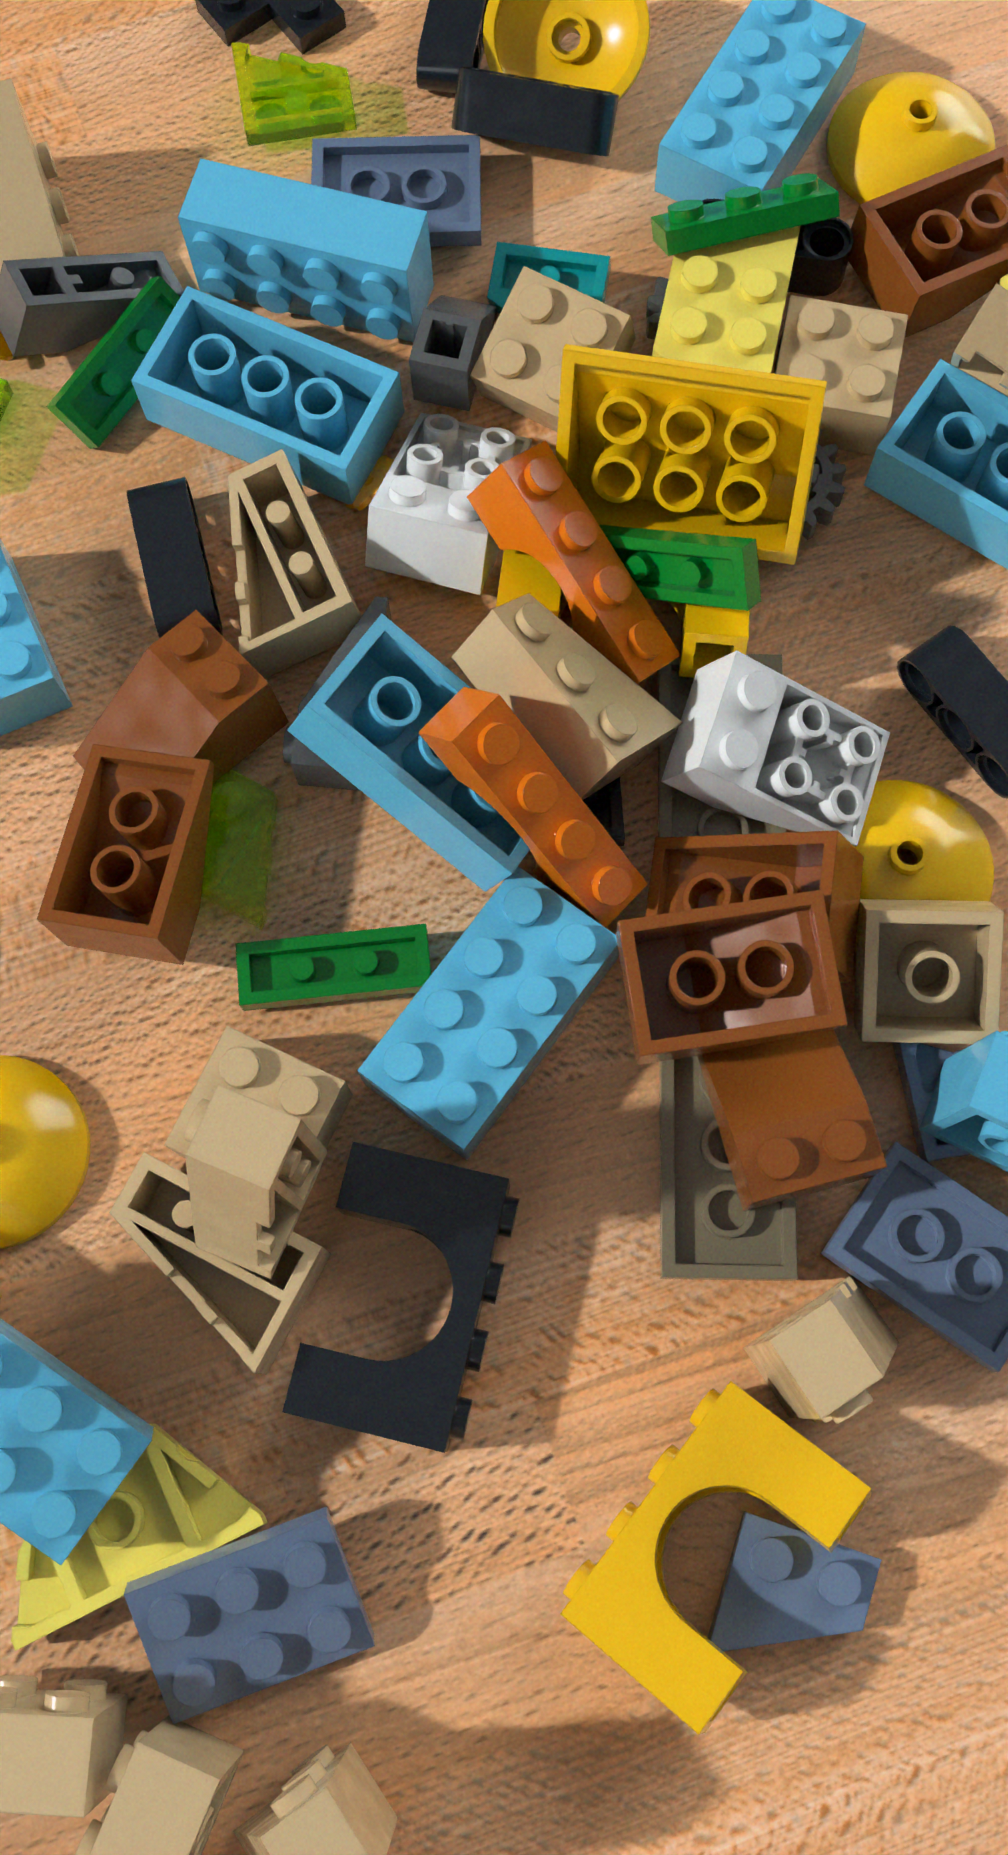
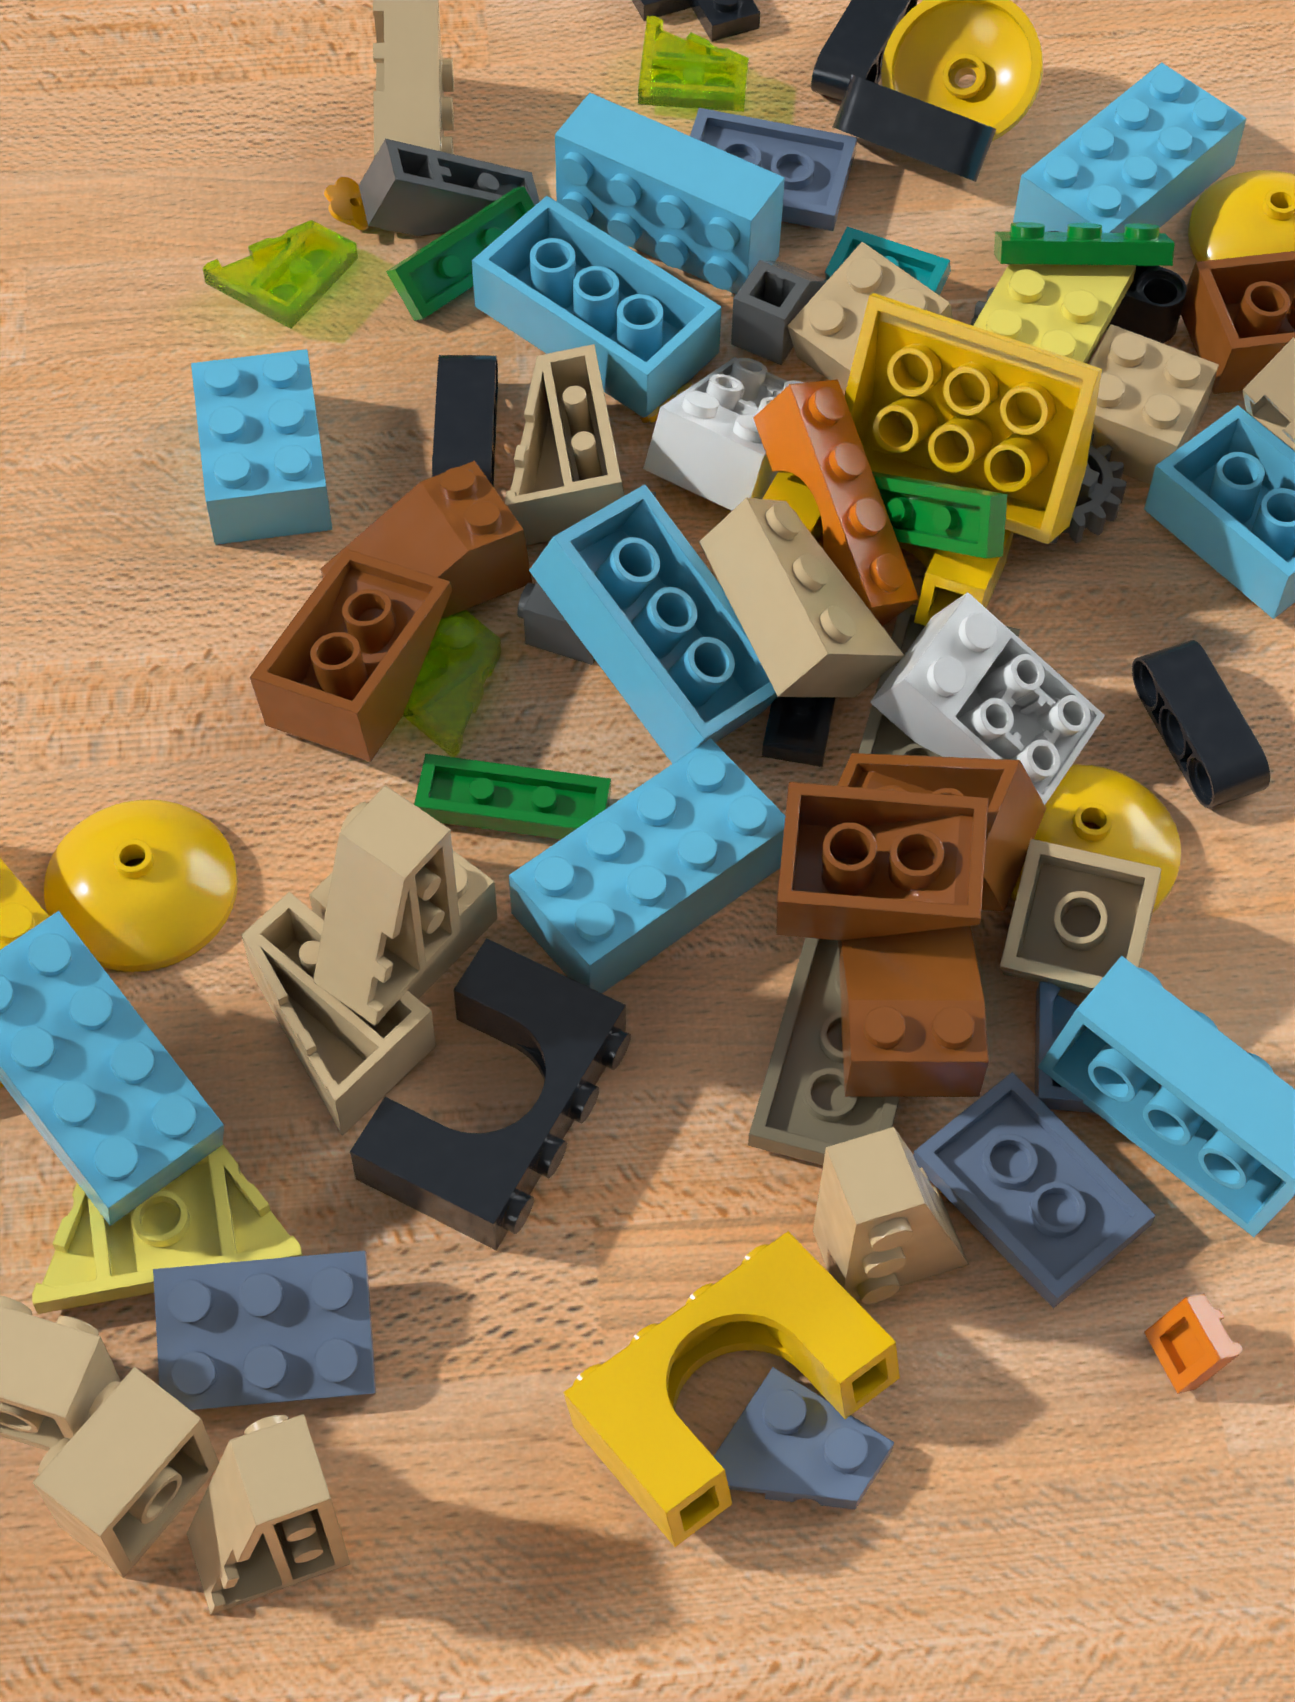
camera: 10 degrees right, 15 degrees down
orange arch [418,687,648,928] -> none

